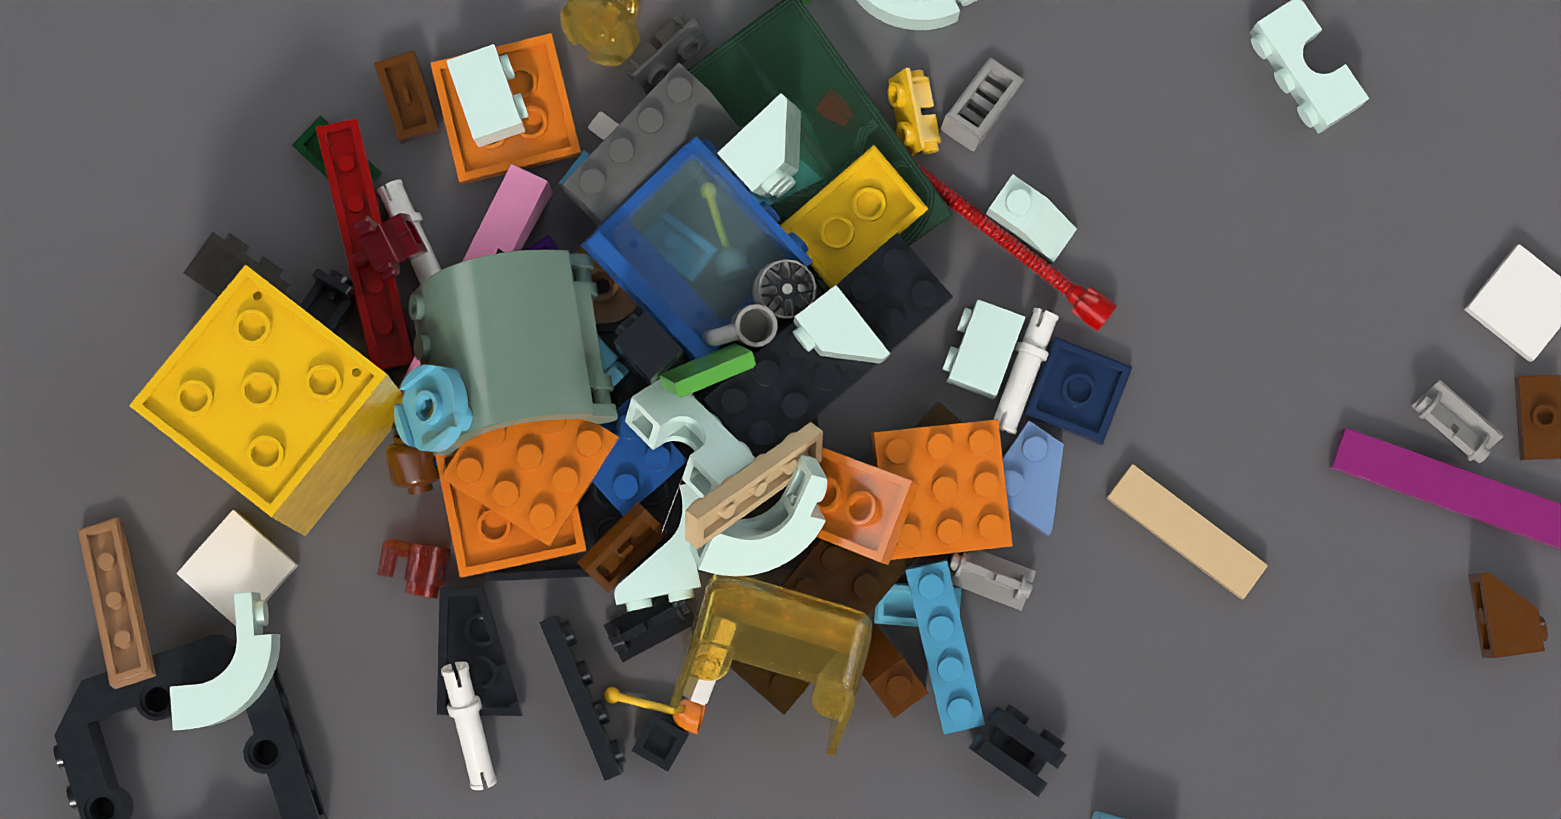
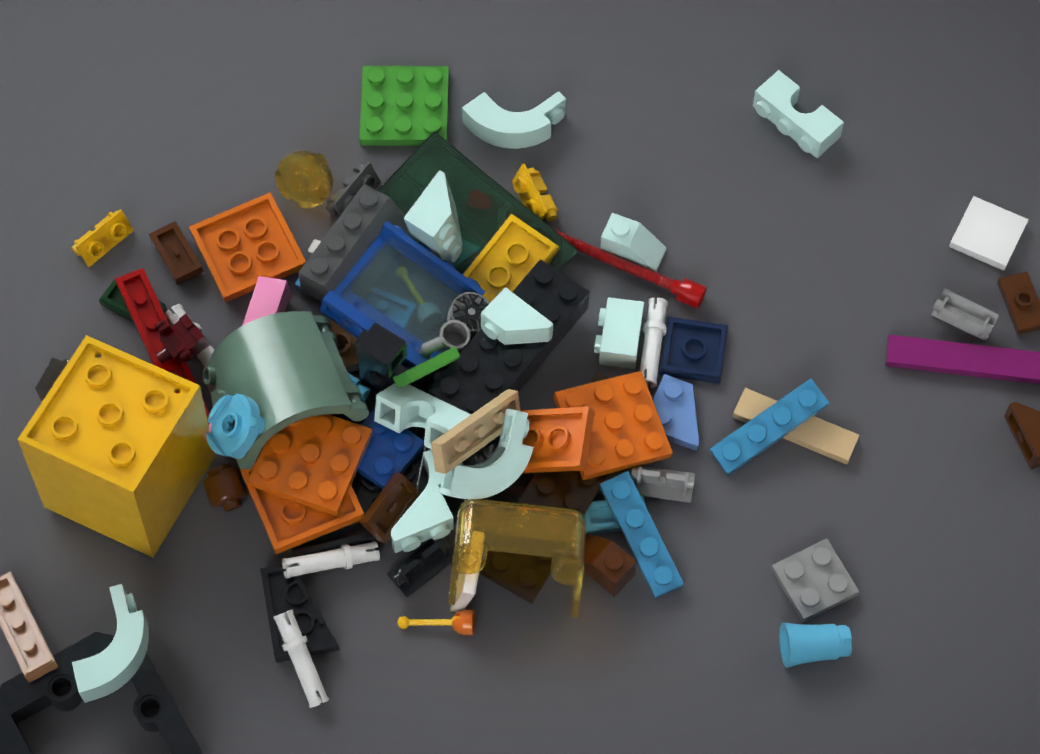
camera: 10 degrees left, 20 degrees down
white tile [176,510,299,626] -> none
clear red piece [377,539,451,599] -> none
light aqua brick [446,44,529,148] -> none
black plate [539,616,627,781] -> none
black plate [631,713,689,772] -> none
light grey slope [941,57,1024,151] -> none
black brick [968,704,1067,797] -> none
none -> yellow hinge [71,209,134,267]
none -> white pin [282,541,380,579]
none -> dark azure plate [710,378,829,476]
none -> light grey plate [771,538,859,623]

